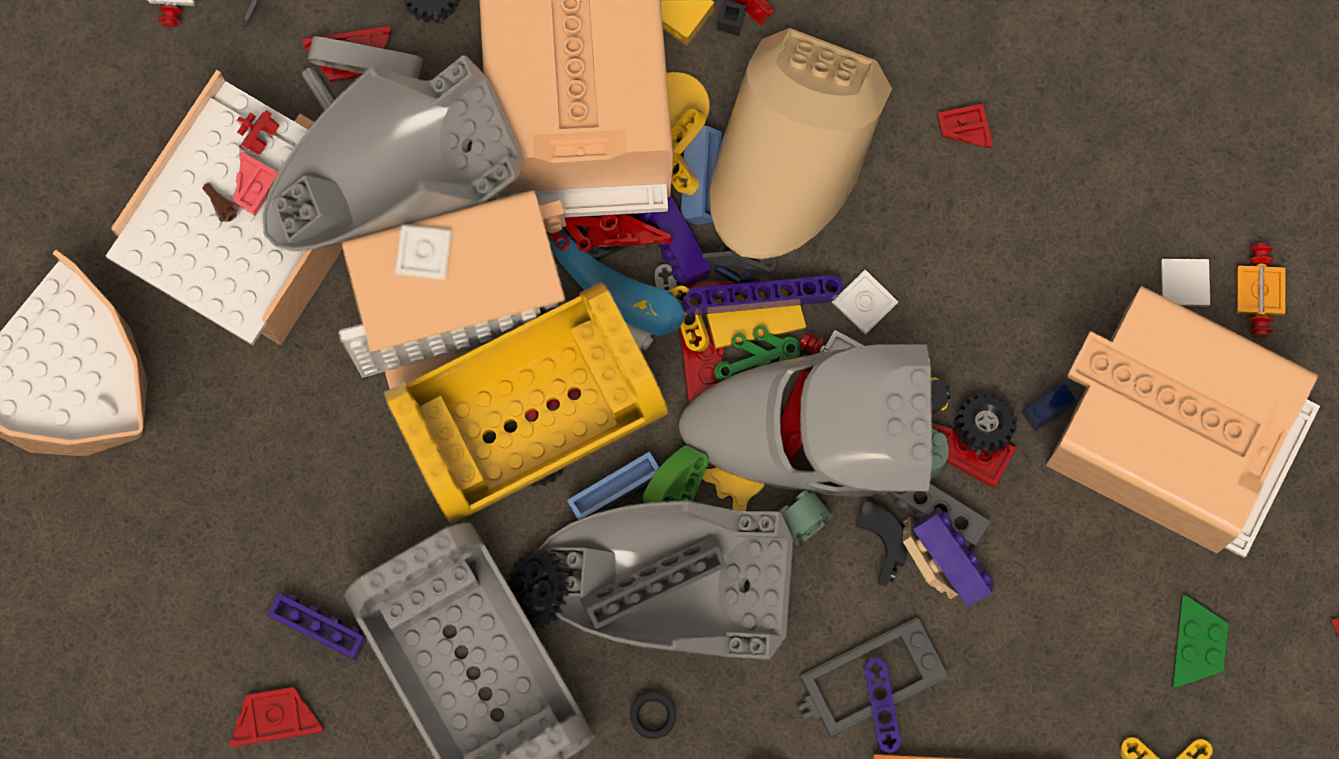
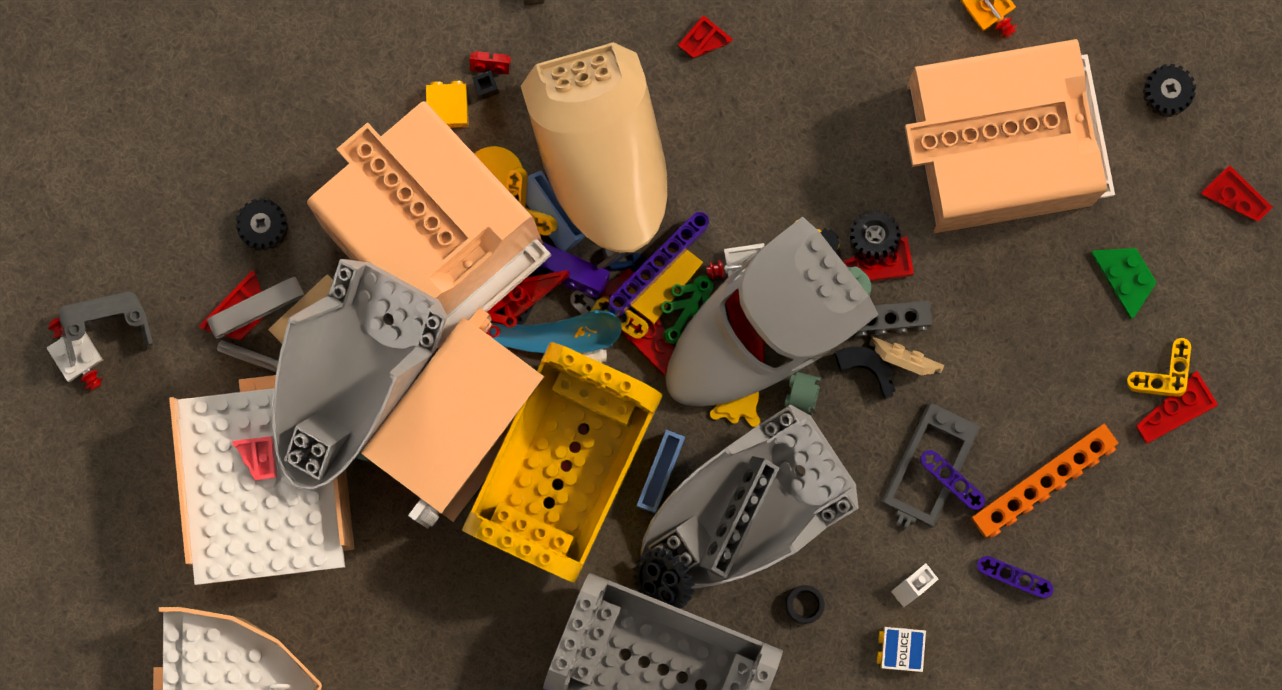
camera: 35 degrees left, 5 degrees up
reddish brown cone [202,183,239,222] -> none
red hips [236,110,280,155] -> none
white tile [395,225,452,280] -> none
bright green beam [643,445,709,504] -> none
white tile [832,270,898,335] -> none
dark purple brick [913,508,994,607] -> none
clear blue brick [1022,382,1077,432] -> none
white tile [1161,259,1210,307] -> none

